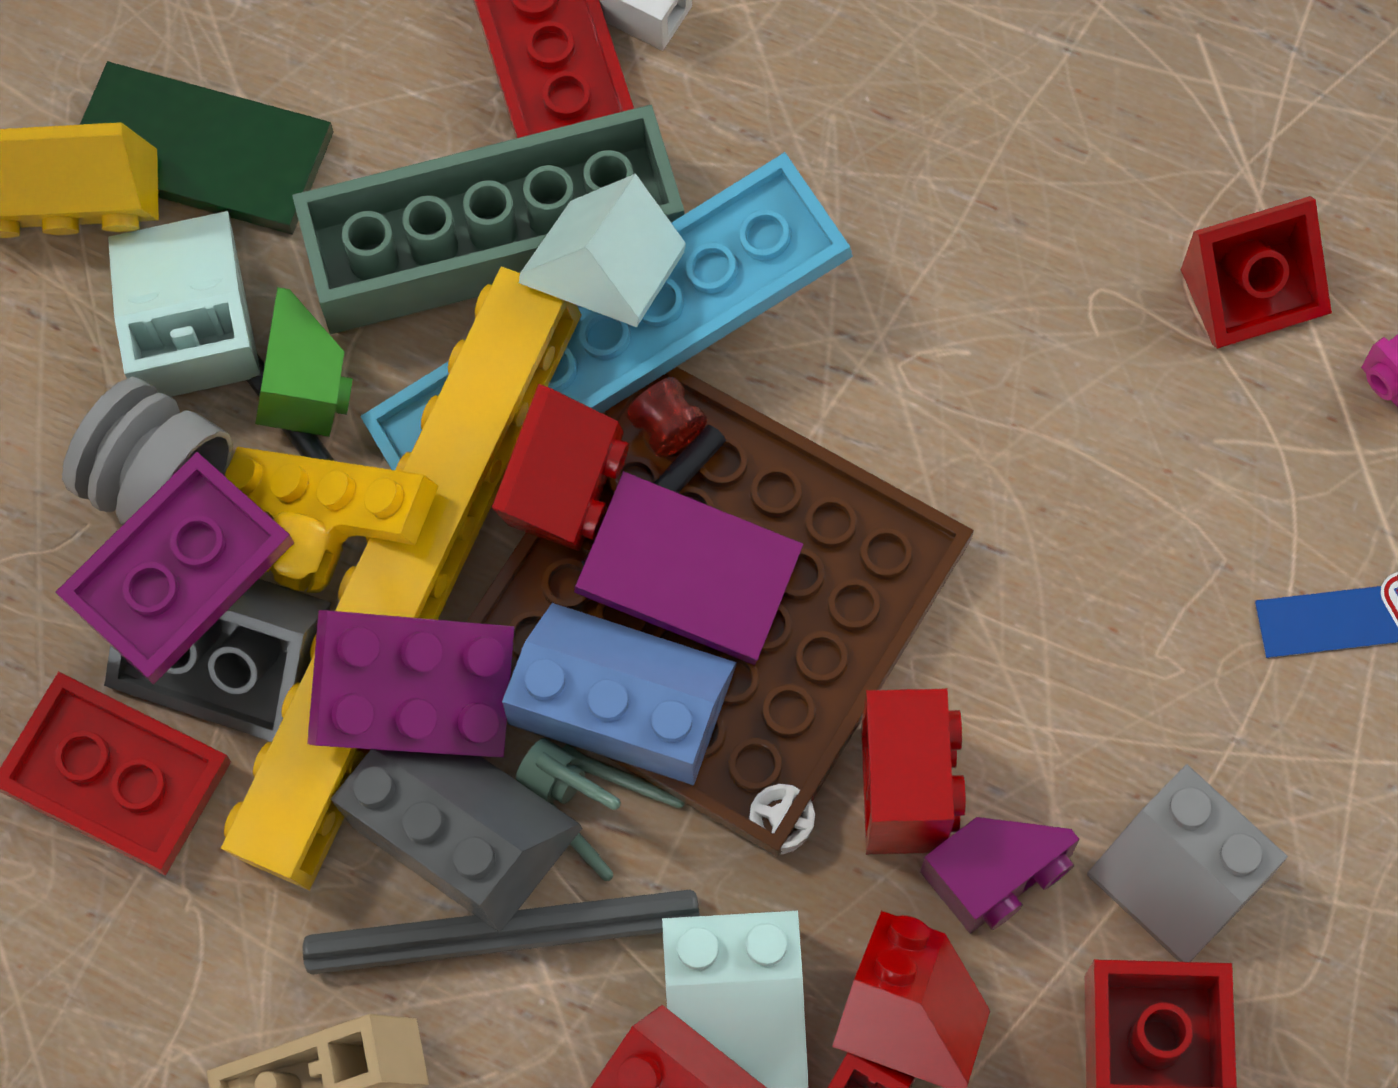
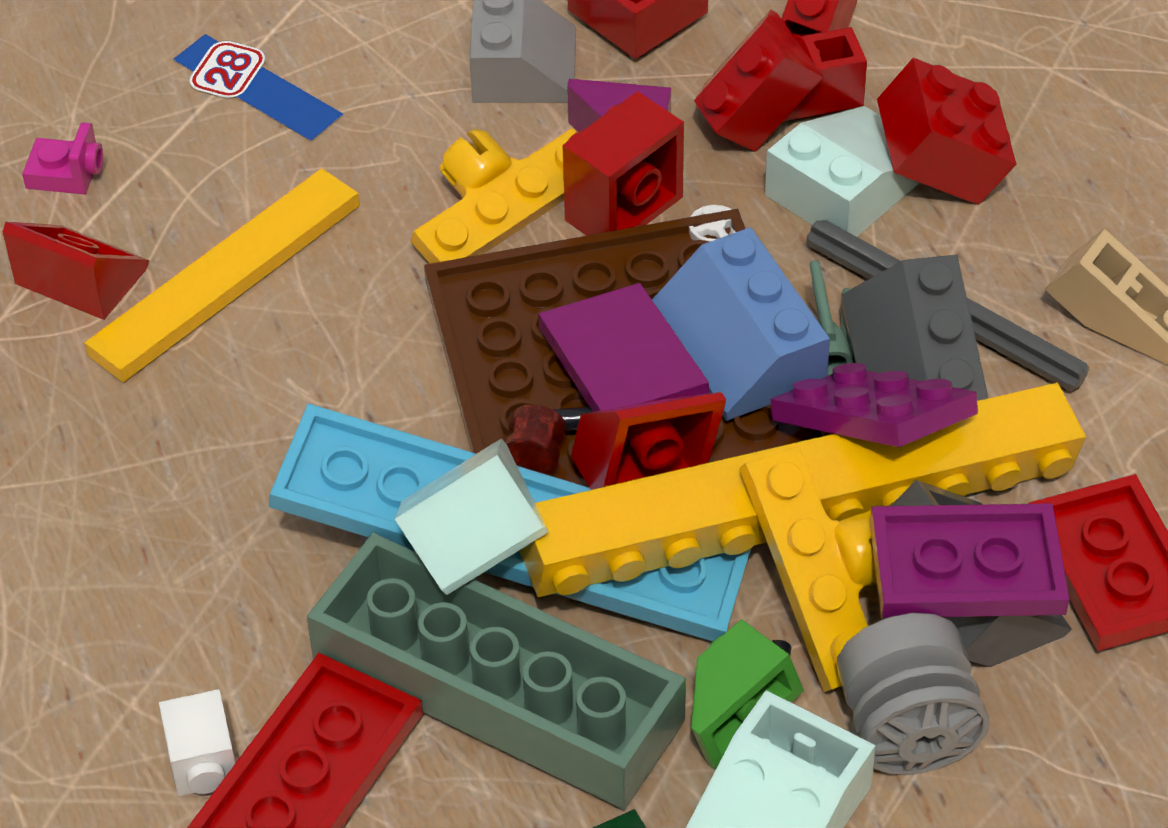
camera: 135 degrees left, 20 degrees down
none -> yellow tile [84,168,360,383]
none -> yellow plate [410,128,576,264]

